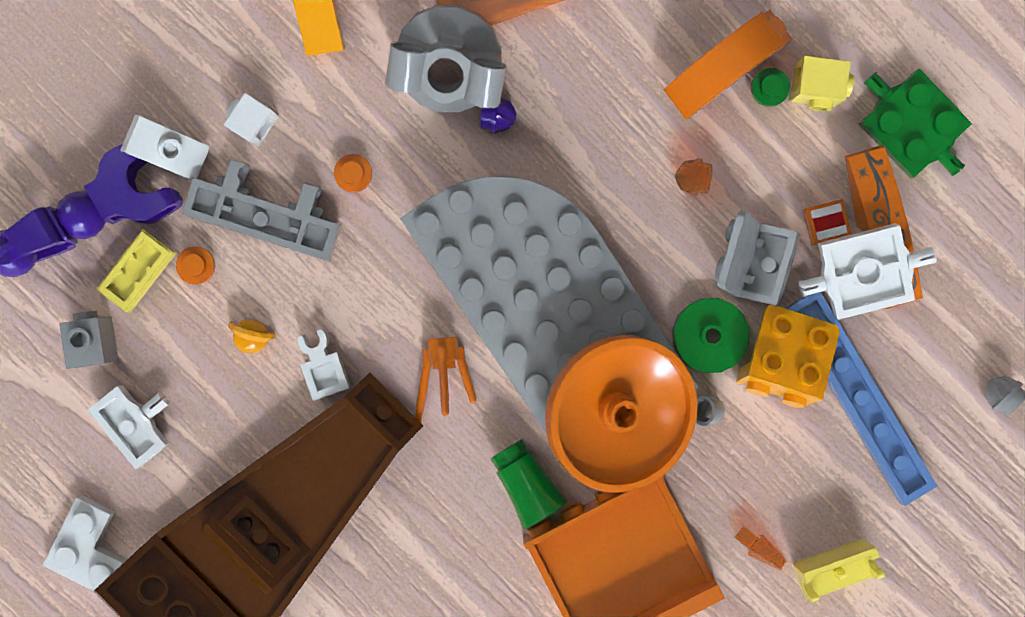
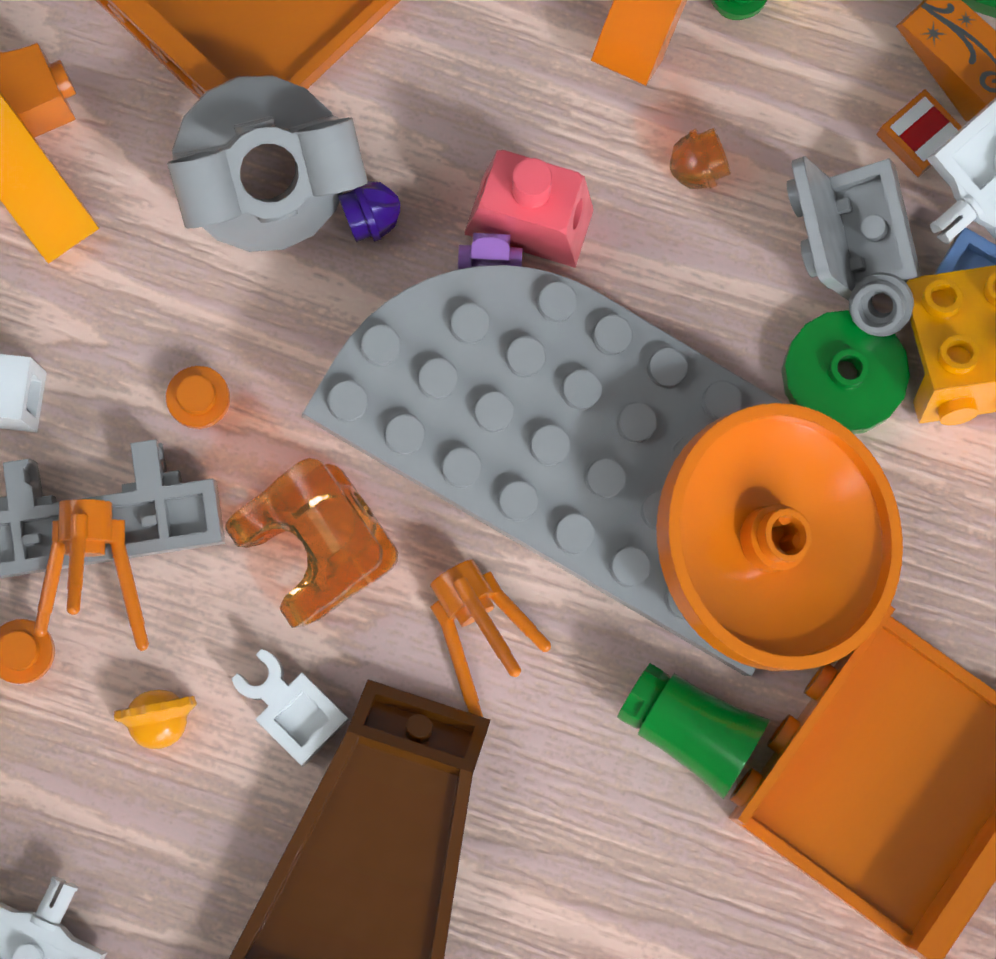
camera: 25 degrees left, 10 degrees down
light grey hinge [696,395,725,426] -> none
none -> orange plant [34,499,149,651]
none -> clear orange piece [225,458,399,628]
none -> medium lavender piece [458,233,523,270]
none -> coral torso [465,150,594,268]
none -> light grey plate [849,272,914,336]

